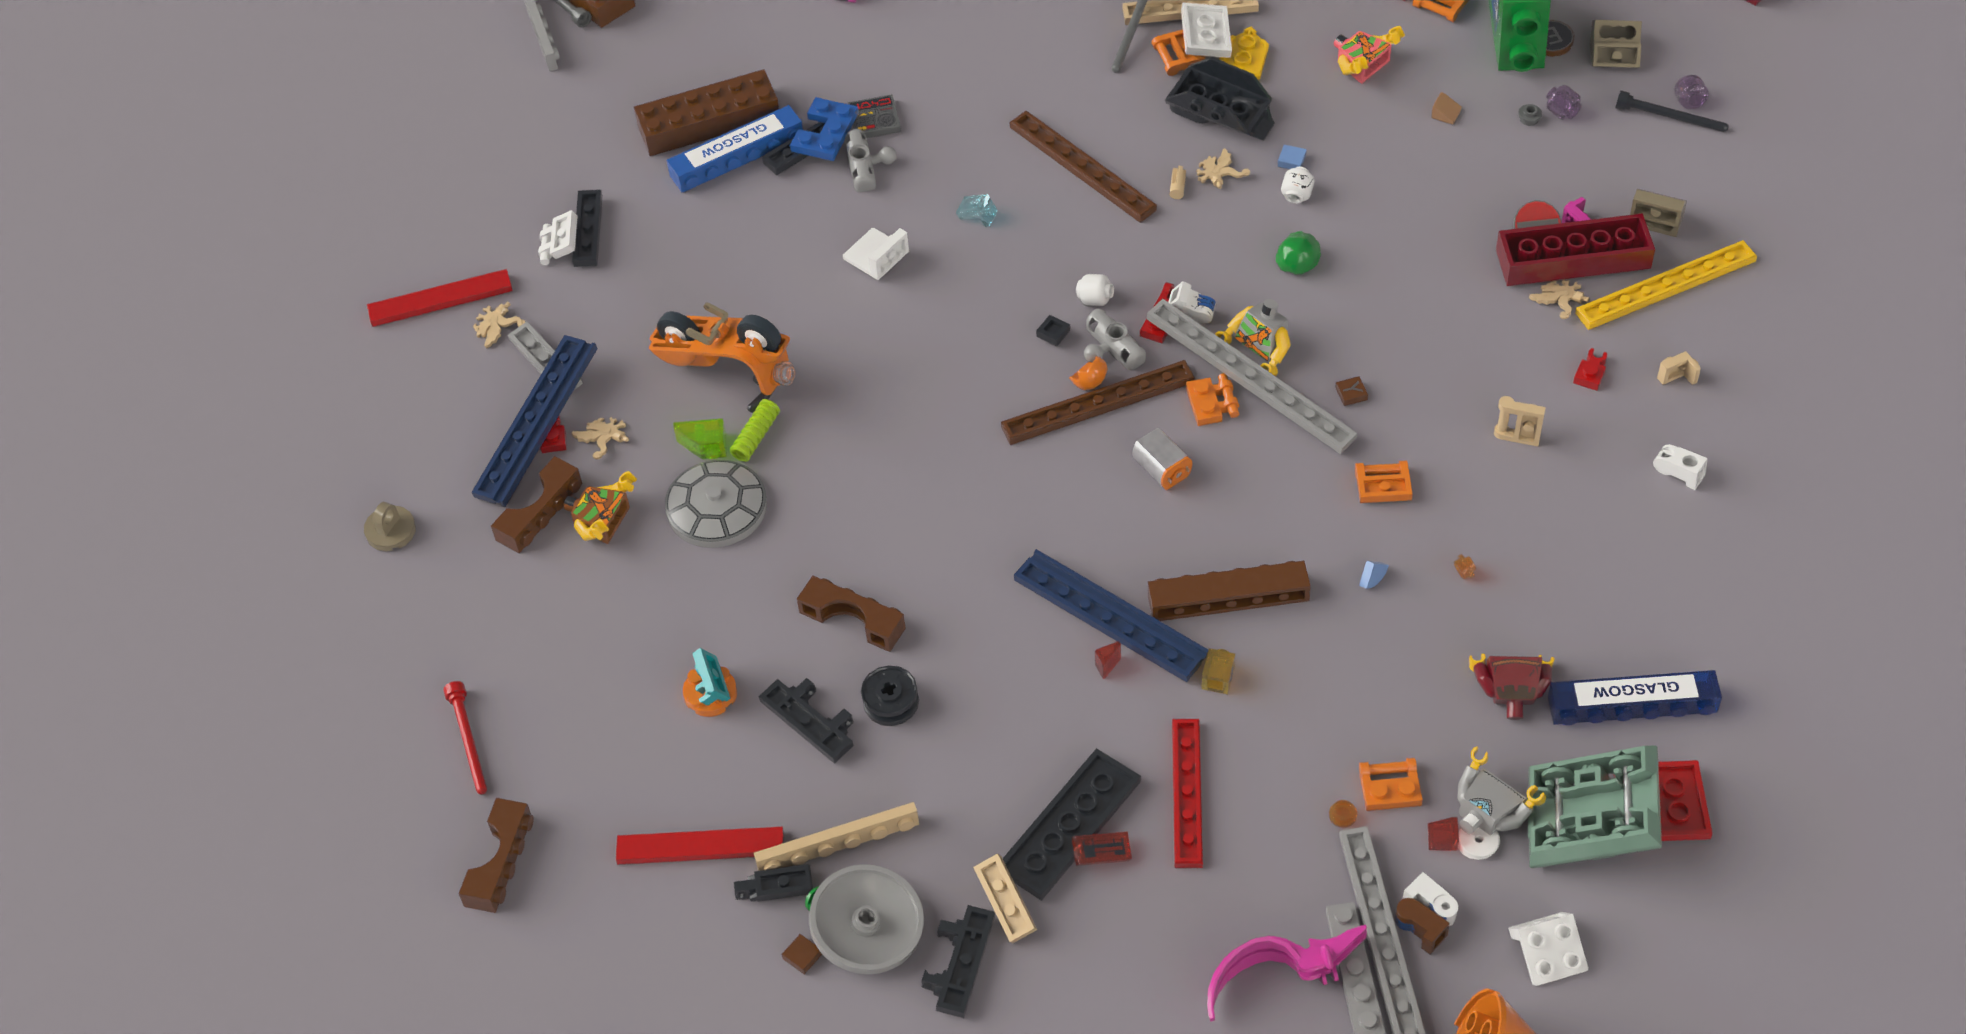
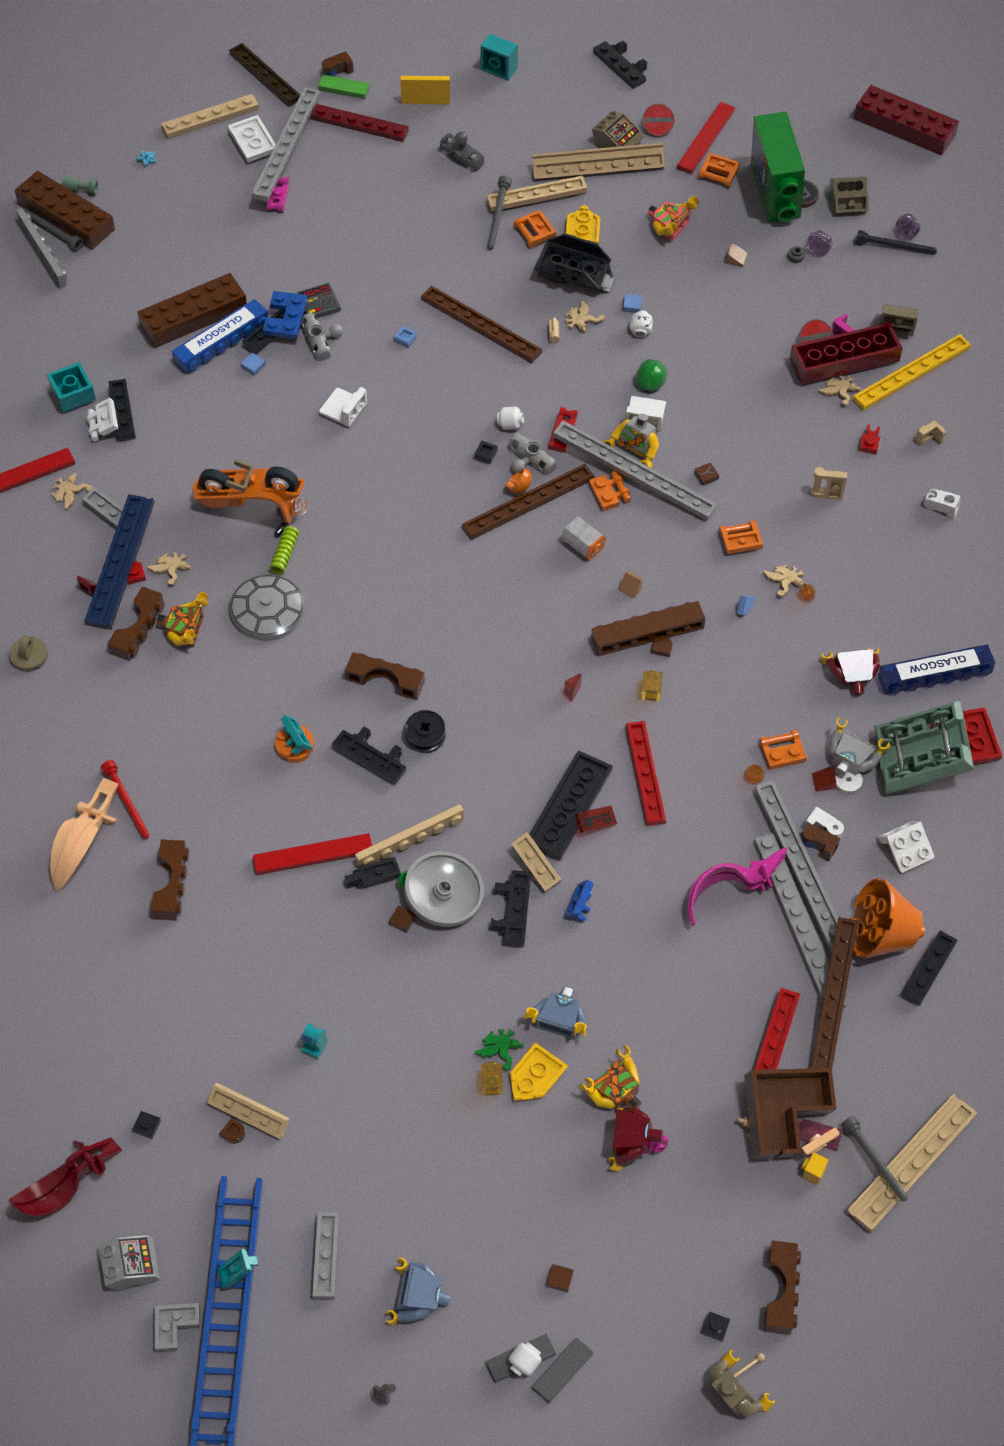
camera: 15 degrees left, 5 degrees up
clear neon green slope [673,418,727,459] -> none
clear light blue bracket [956,194,998,227] -> none
dark blue plate [1014,549,1209,682] -> none
white leg [1169,281,1216,324] -> none
white plate [1181,3,1232,58] -> none
none -> teal brick [47,362,96,412]
none -> light nougat piece [50,778,118,891]
none -> dark red slope [77,576,97,596]
none -> medium blue tile [241,353,266,375]
none -> medium blue tile [394,326,418,348]
none -> blue plate [564,880,594,922]
none -> medium nougat slope [619,571,642,598]
none -> white bracket [626,396,666,431]
none -> reddish brown tile [652,636,672,657]
none -> tan piece [763,565,805,596]

